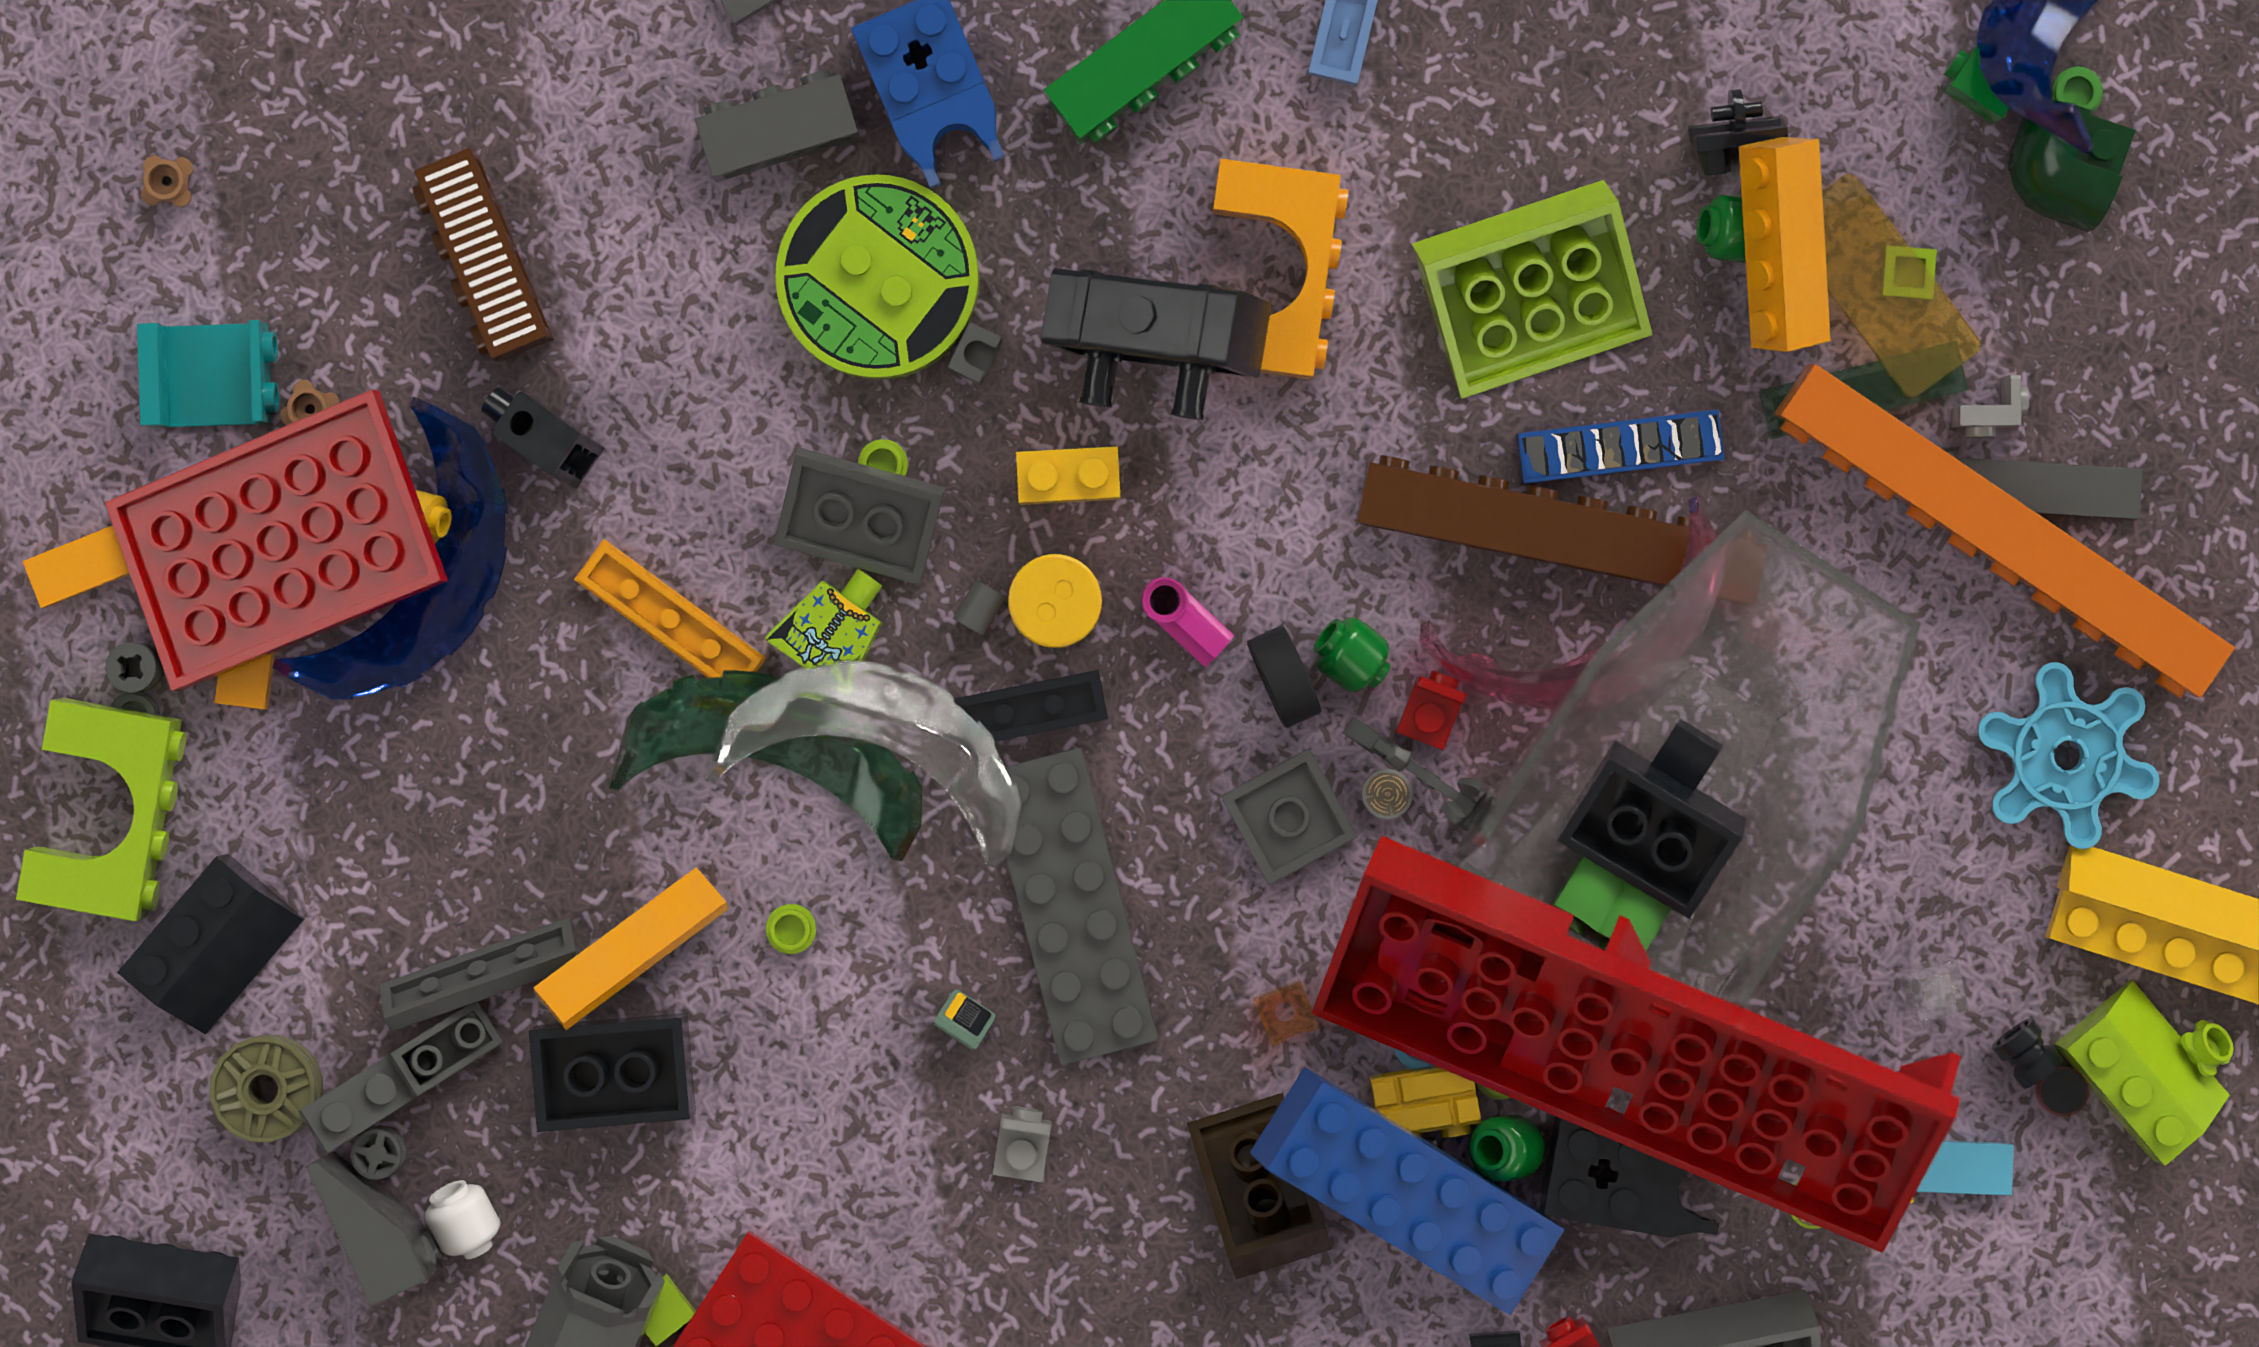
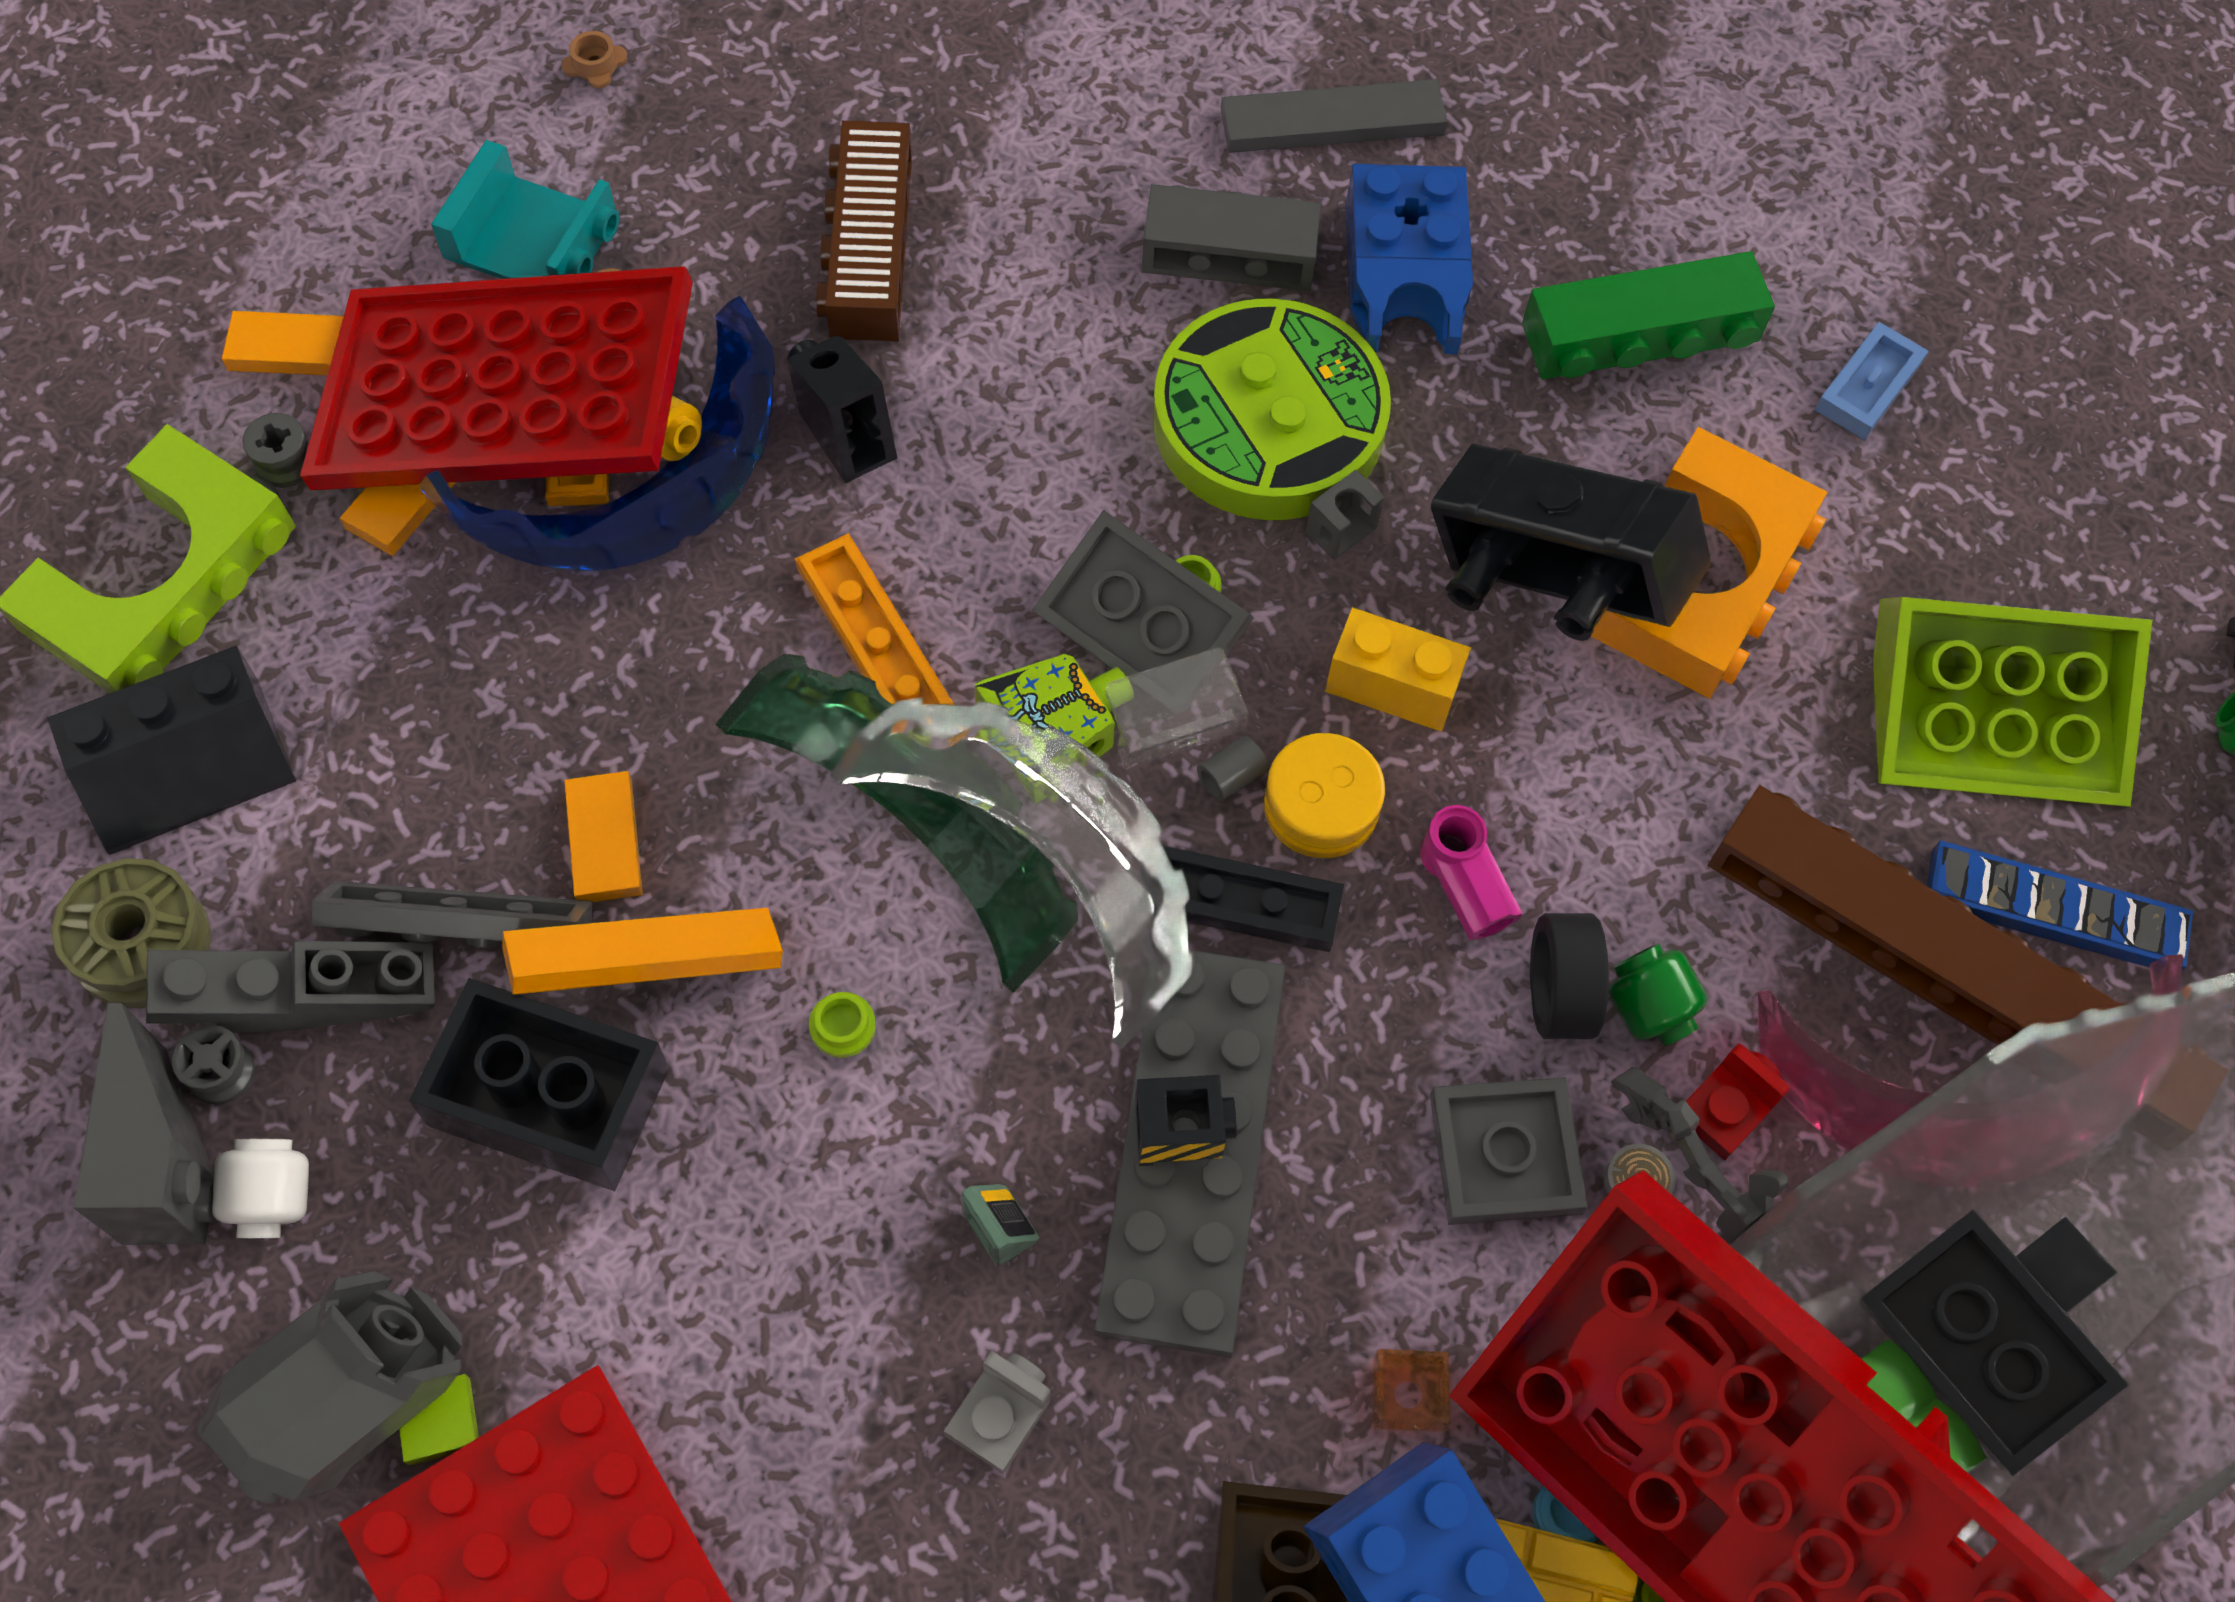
camera: 20 degrees right, 25 degrees down
none -> light orange tile [564,771,643,902]
none -> clear panel [1105,647,1249,770]
none -> black brick [1135,1075,1237,1166]

